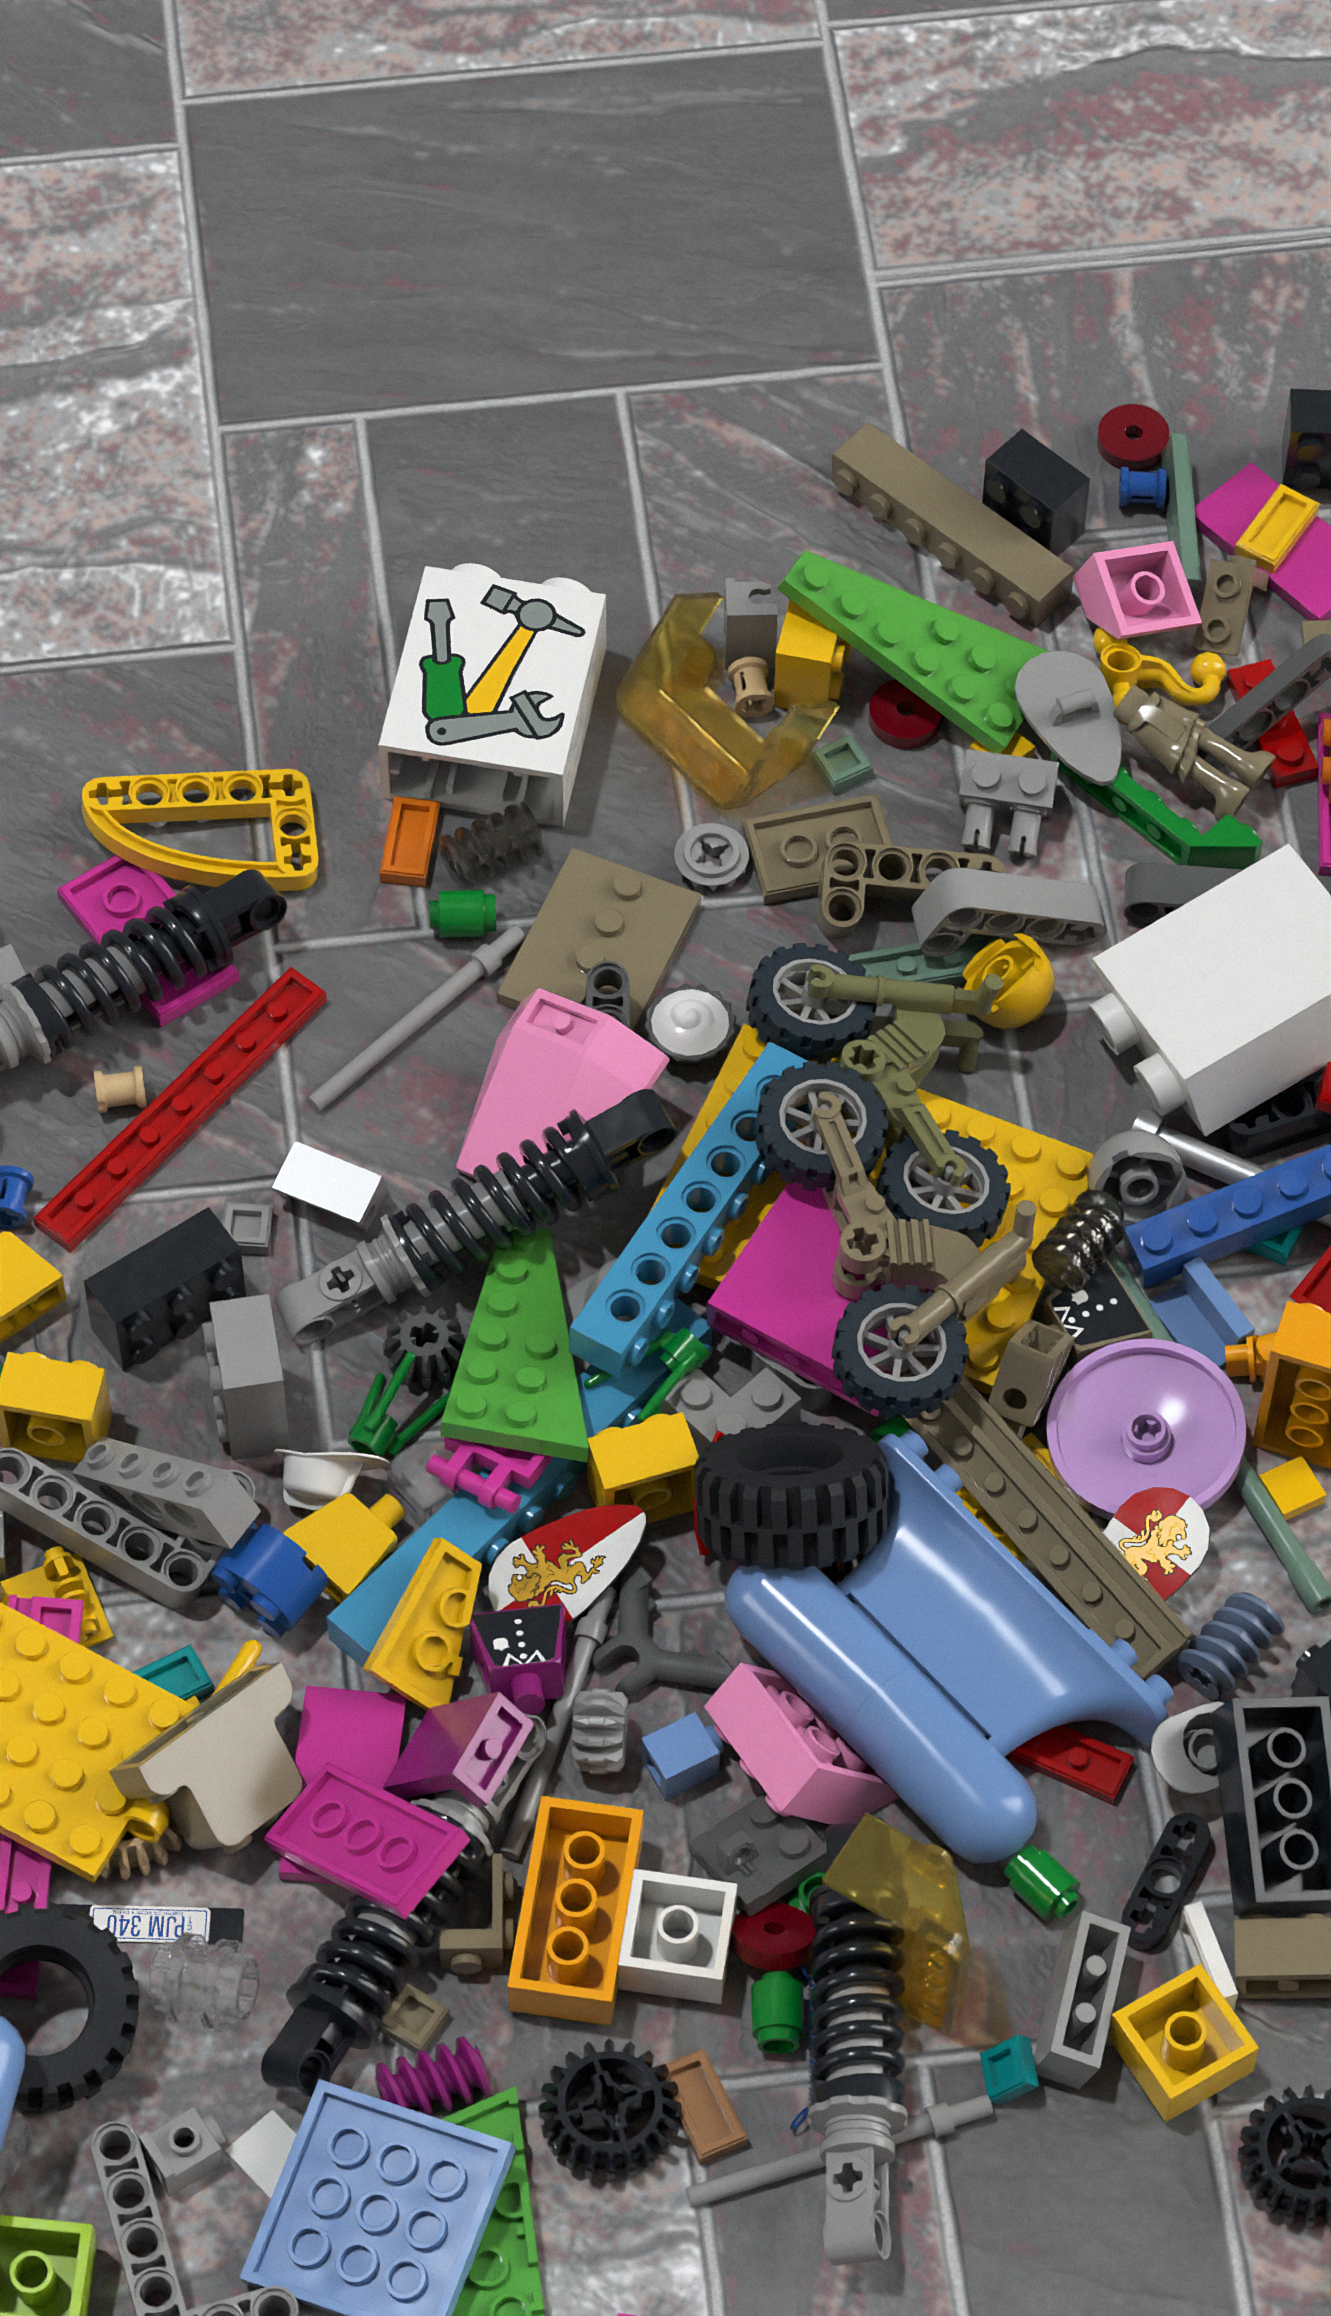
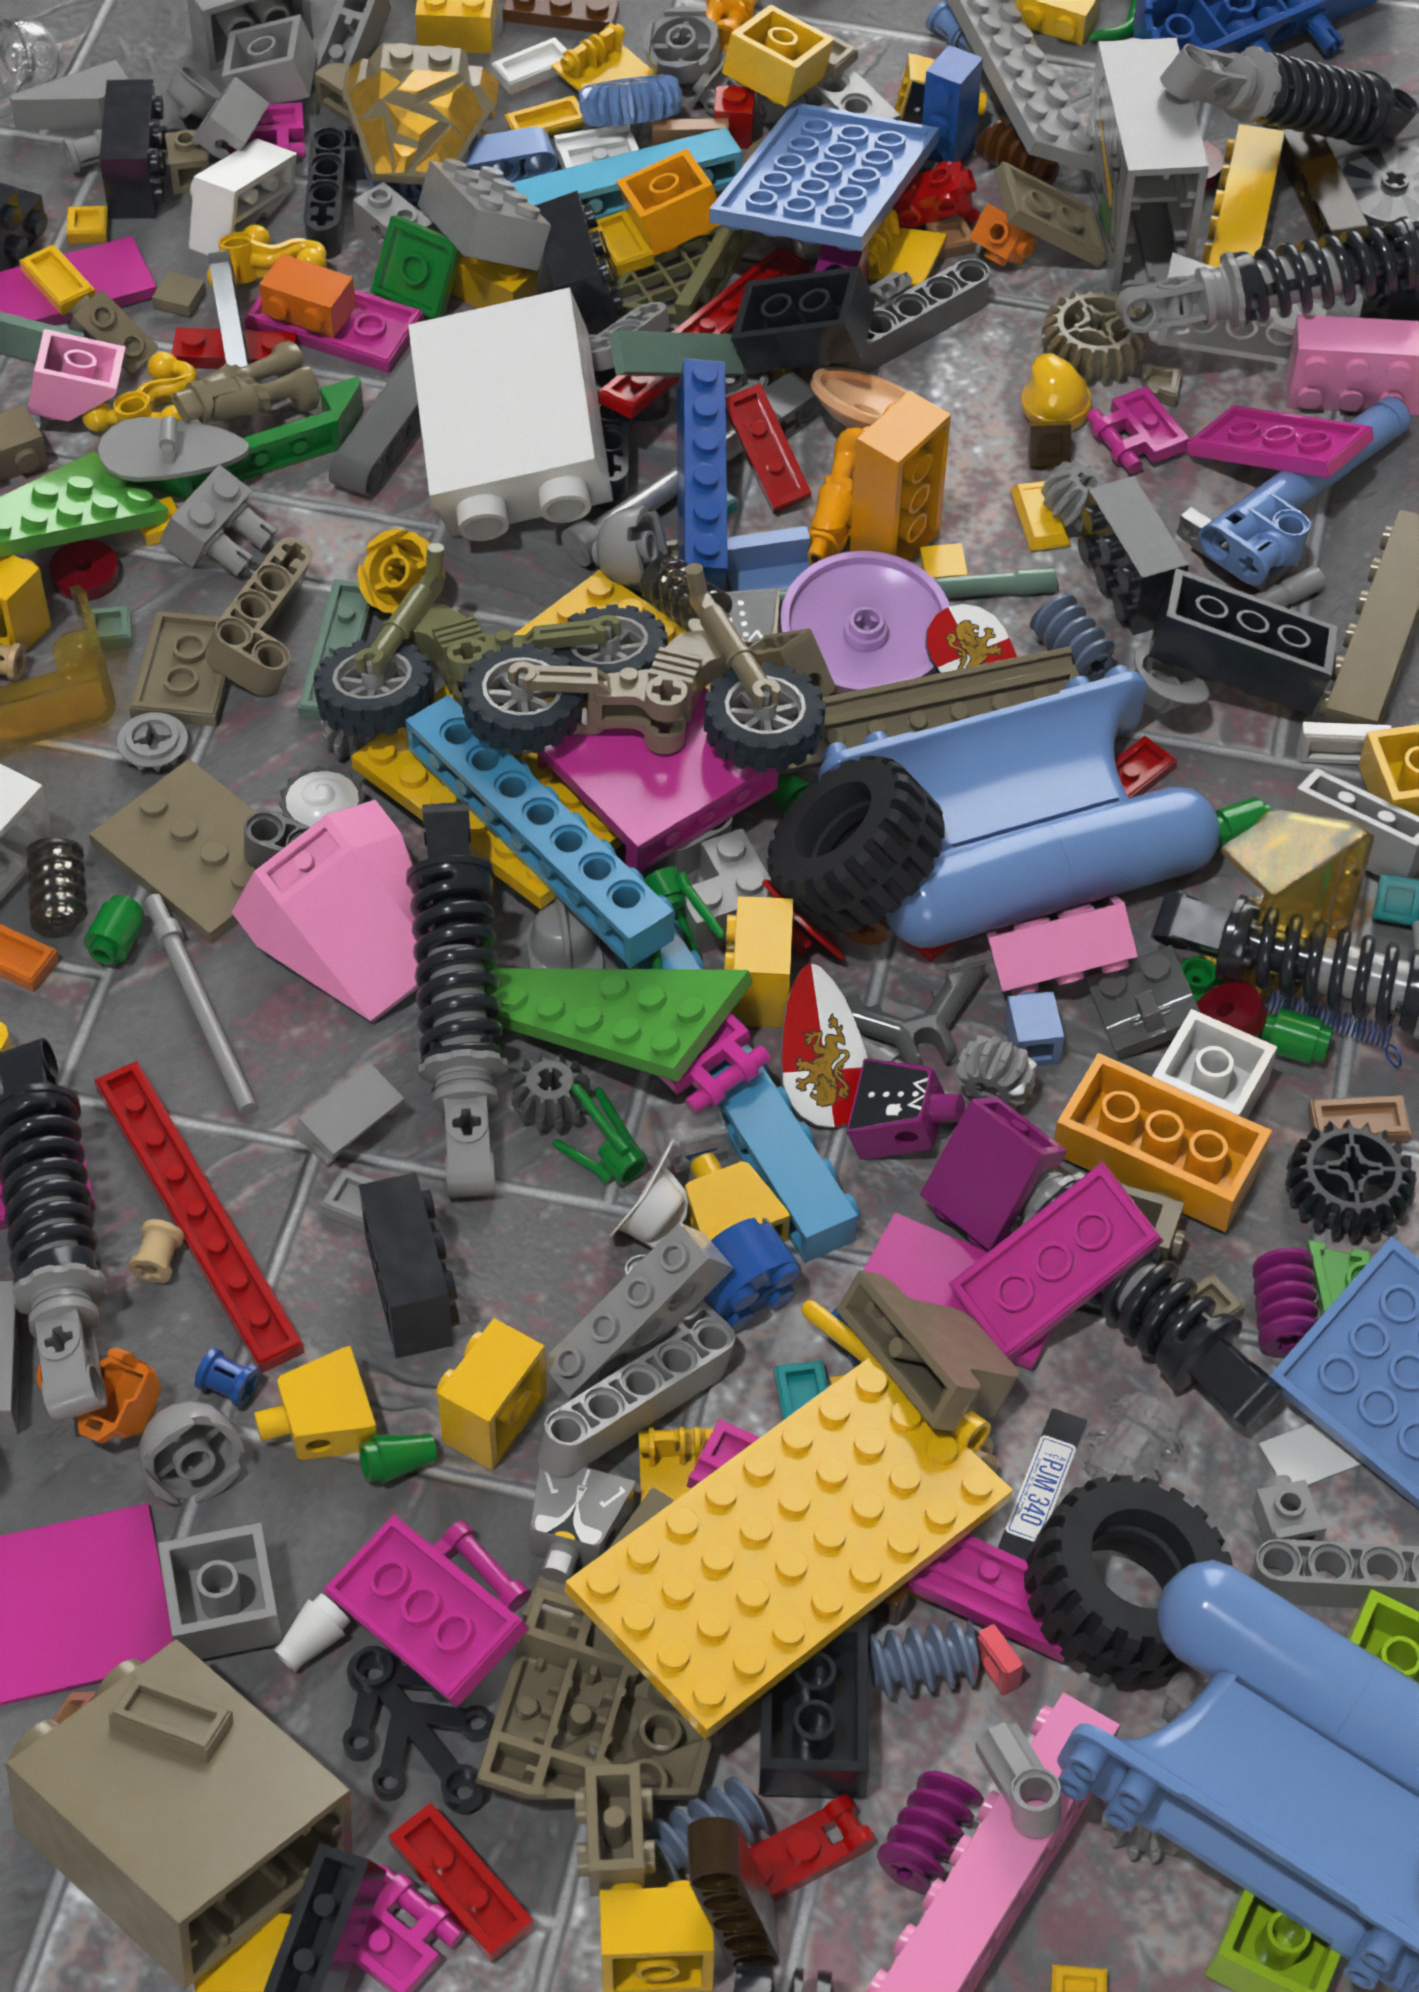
camera: 70 degrees left, 5 degrees down
light grey brick [202,1294,291,1460] -> none
yellow wing [362,1538,482,1711] -> none
light grey beam [911,868,1106,957] -> none
black beam [1120,1813,1211,1951] -> none

